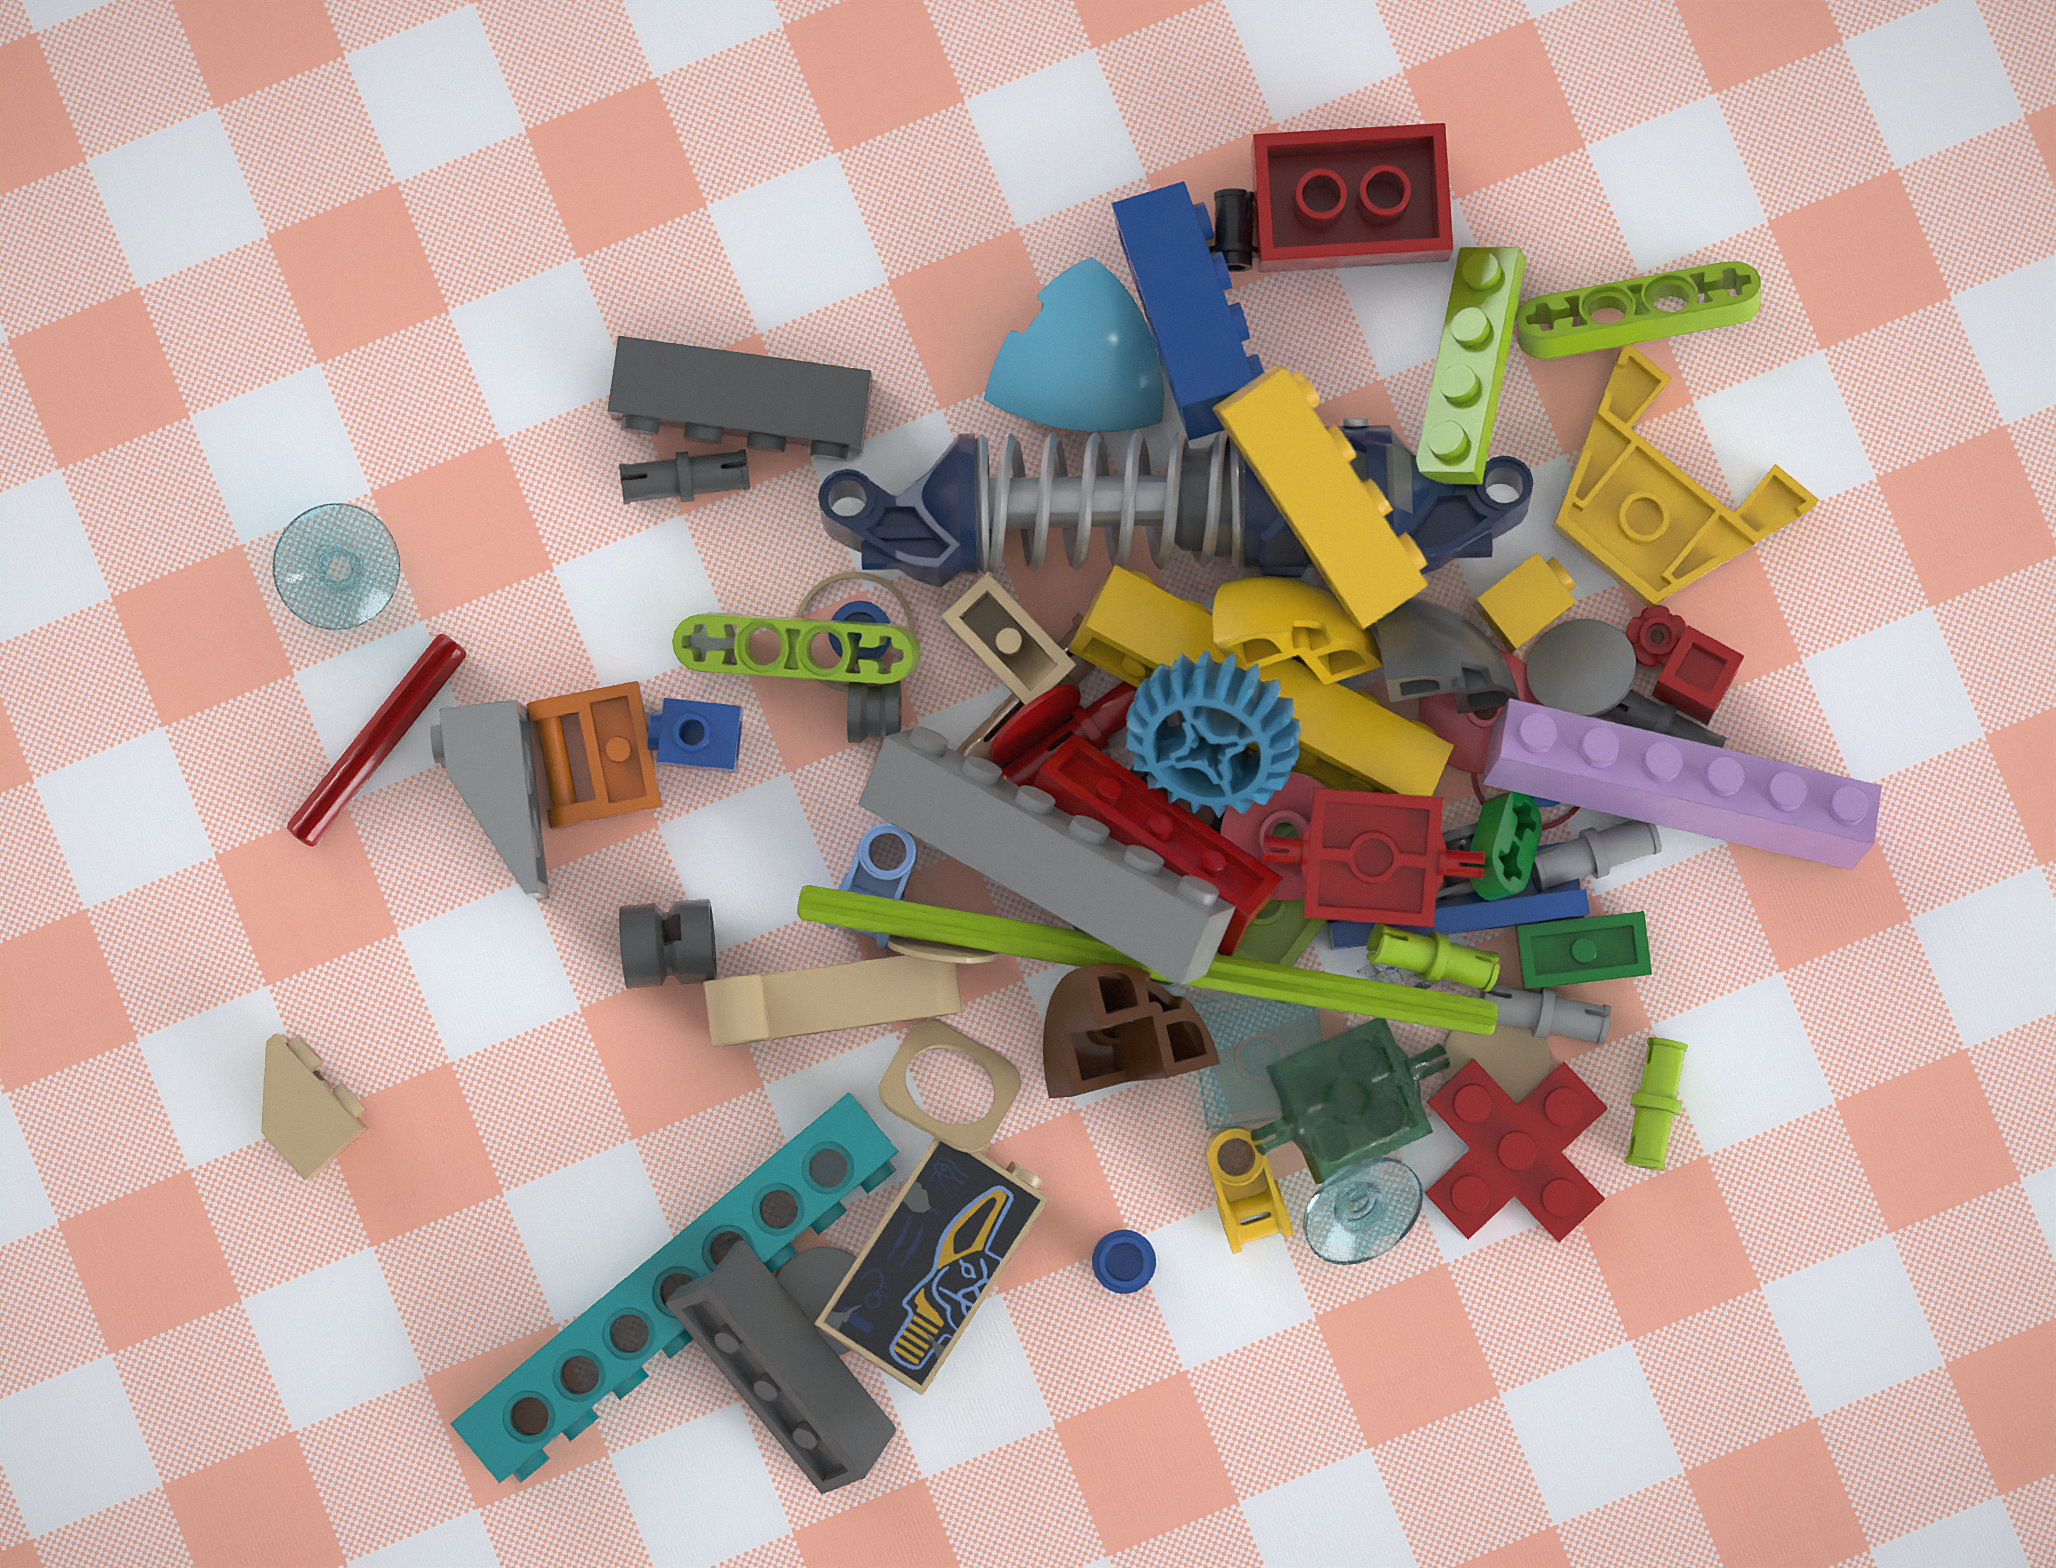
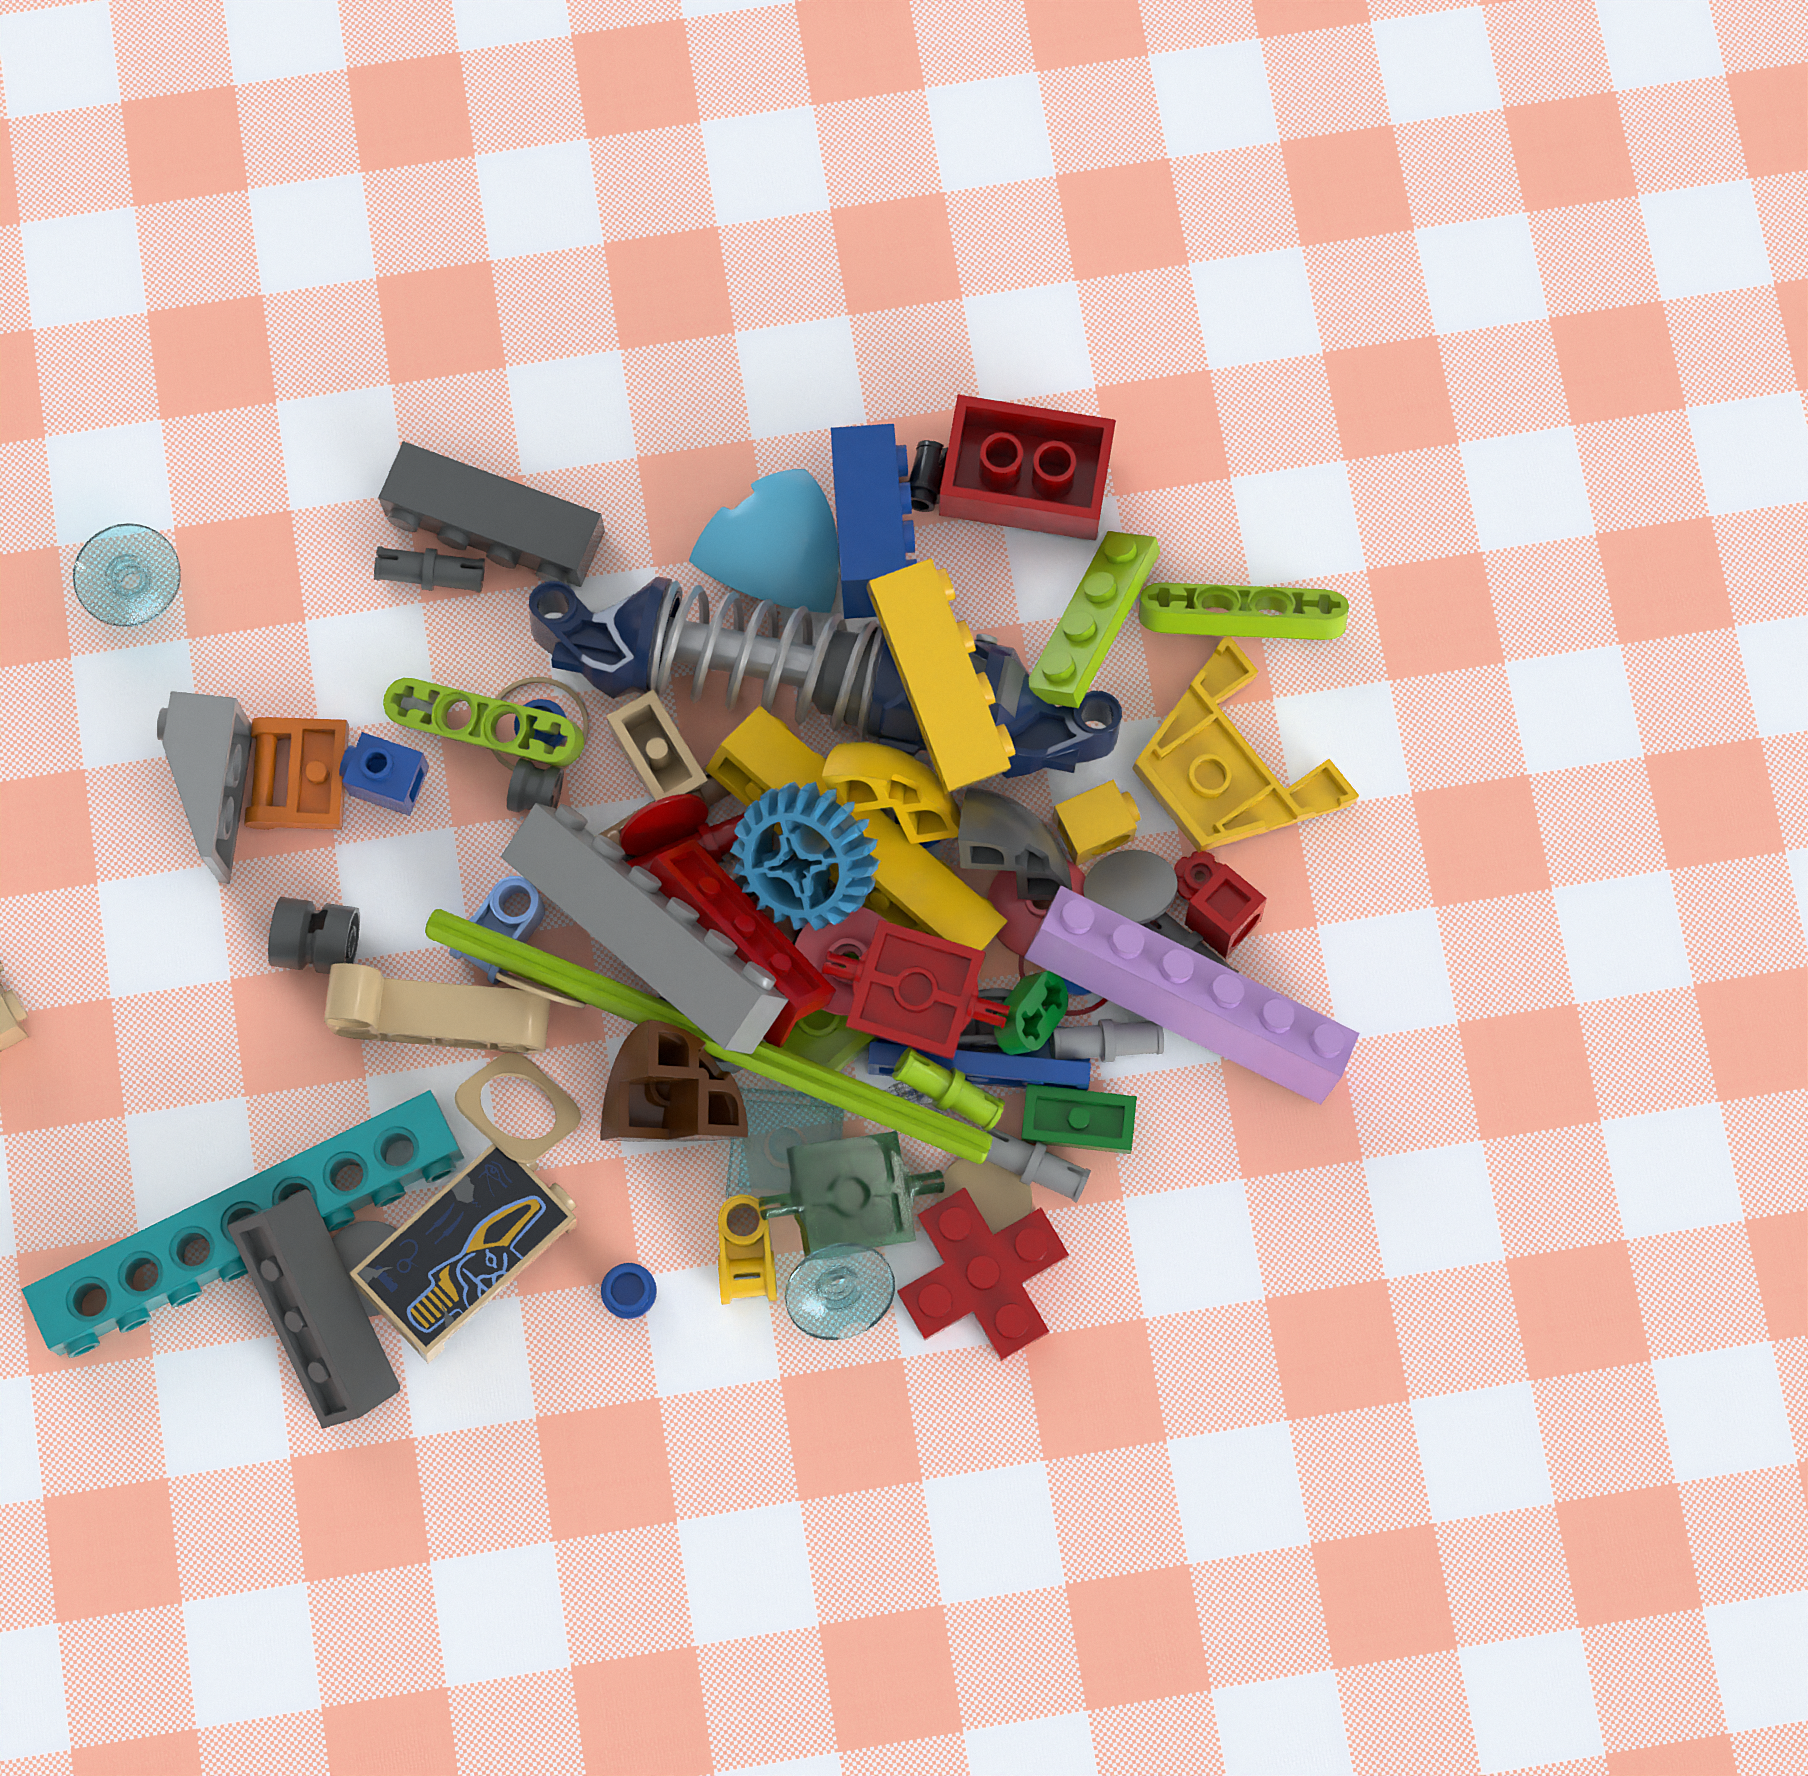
camera: 10 degrees right, 10 degrees down
red axle [287,633,466,847] -> none
lime pin [1624,1037,1688,1171] -> none

